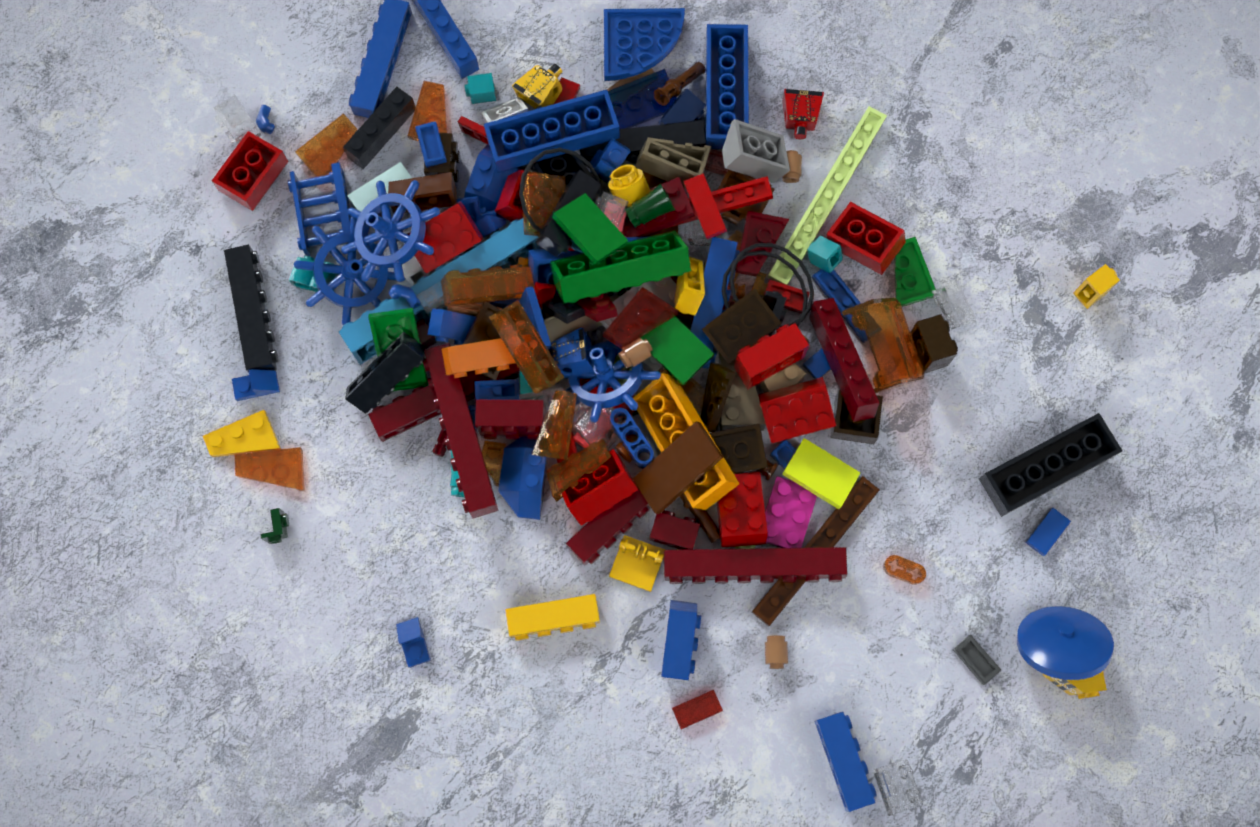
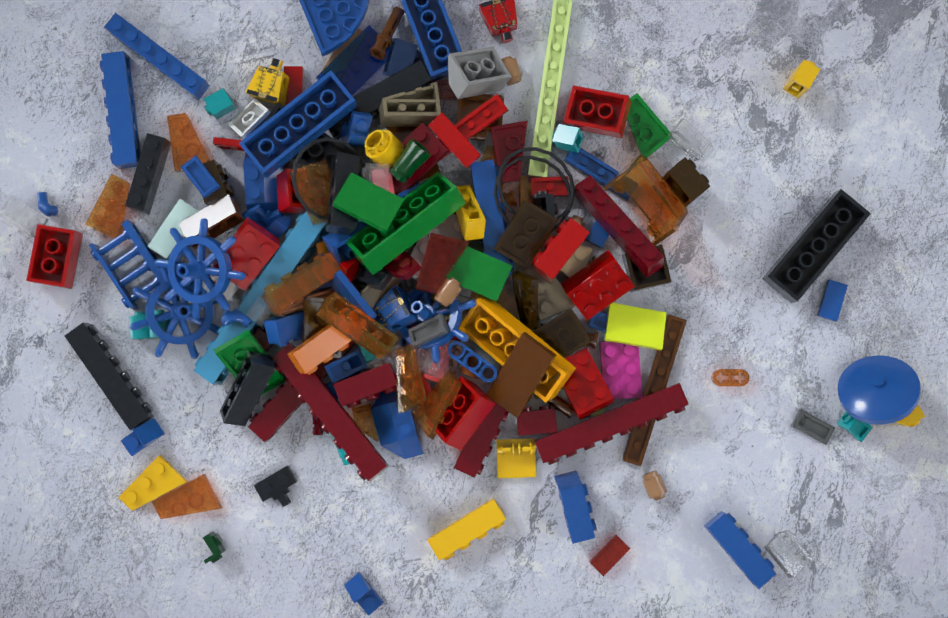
camera: 20 degrees left, 10 degrees up
none -> black hinge [253,465,297,507]
none -> dark grey tile [408,314,449,348]
none -> teal bracket [837,412,873,443]

